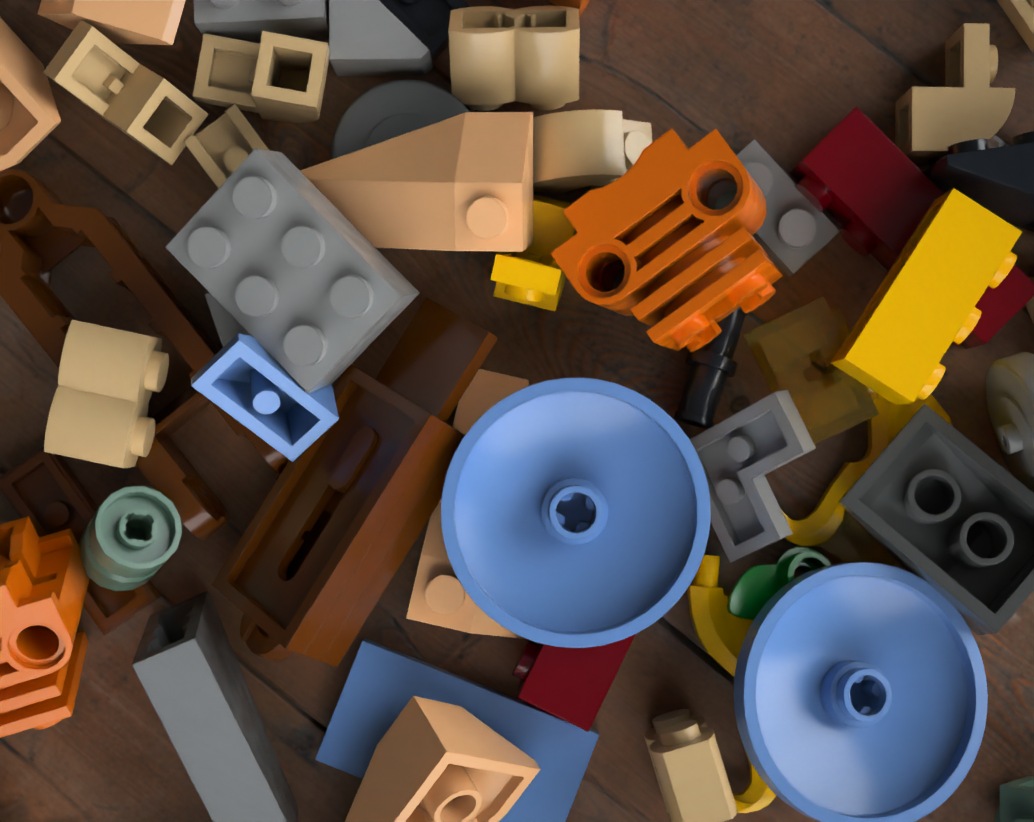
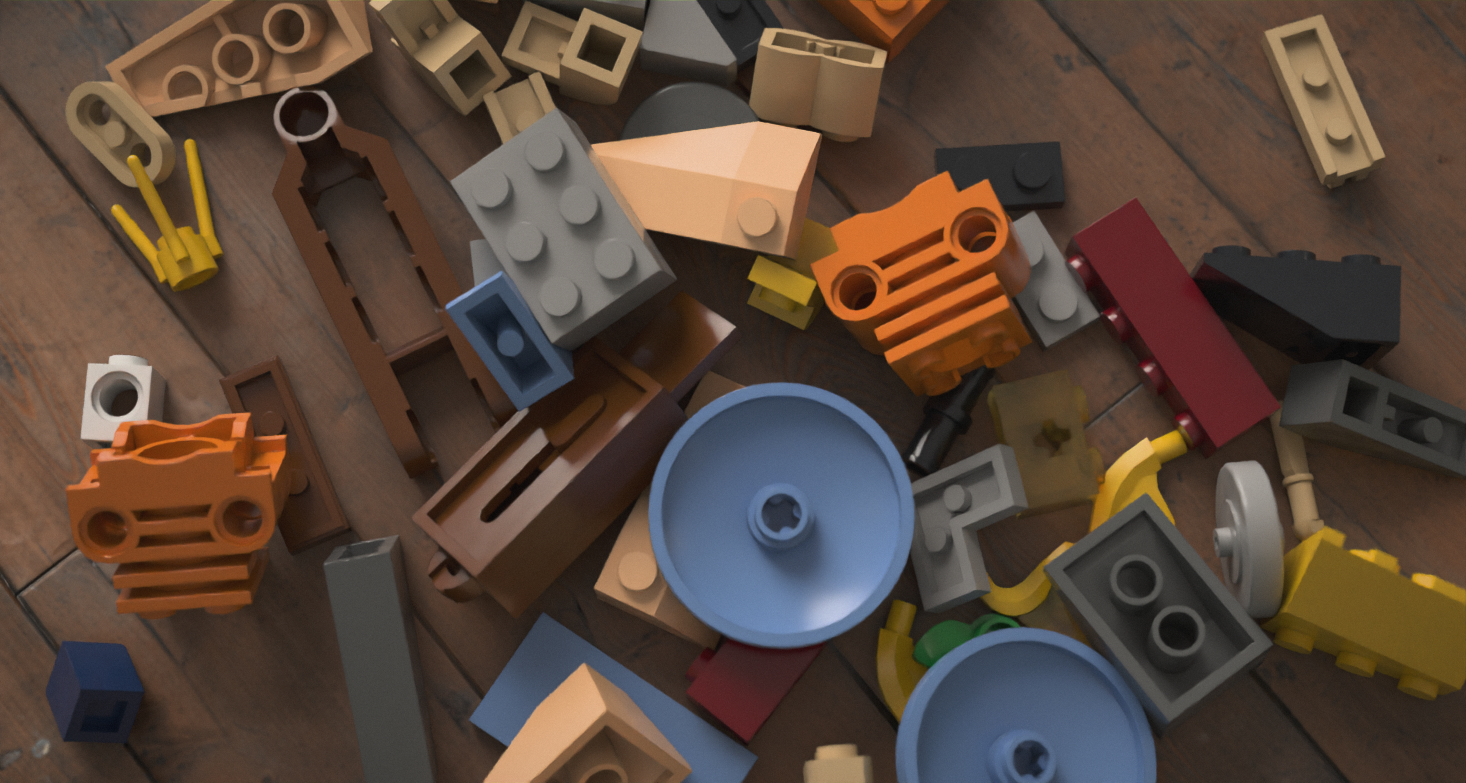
camera: 10 degrees right, 10 degrees down
tan brick [44,320,169,468] -> none
sand green wheel [78,486,182,591] -> none
tan brick [533,109,652,194] -> none
yellow brick [830,188,1022,405] -> none
tan brick [895,23,1015,164] -> none
none -> black plate [934,141,1065,212]

